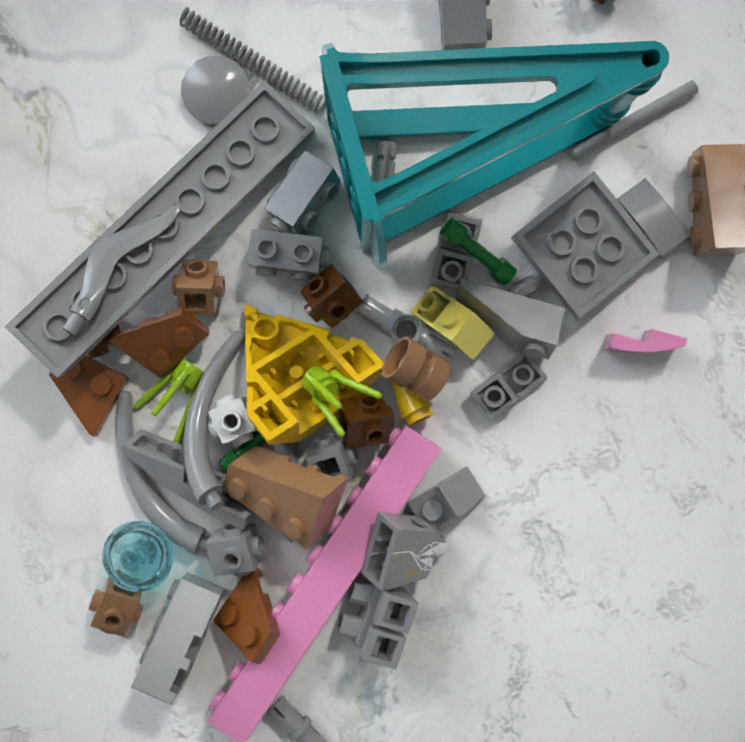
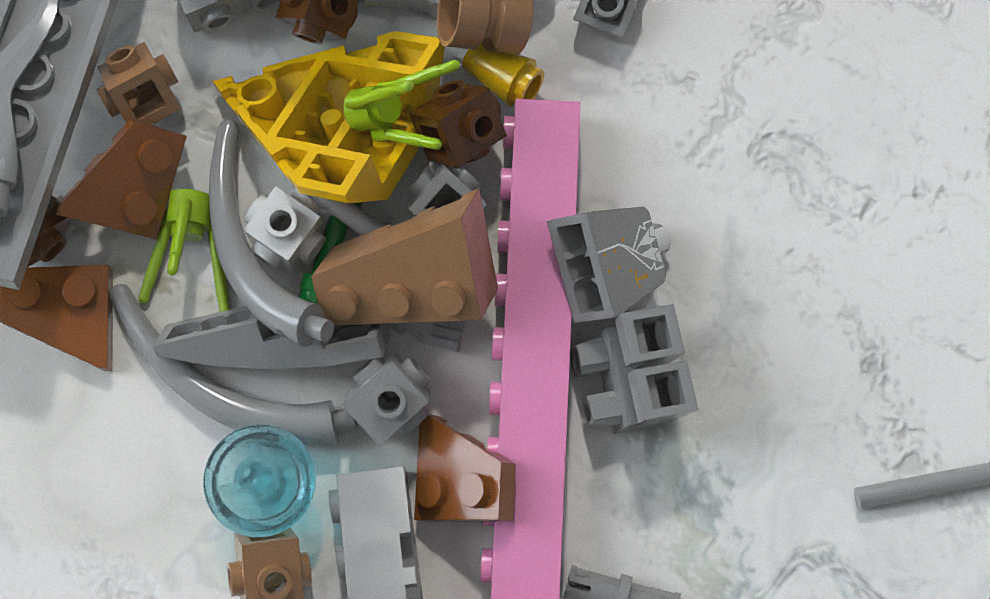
camera: 25 degrees left, 10 degrees down
light grey slope [408,466,485,528] -> none

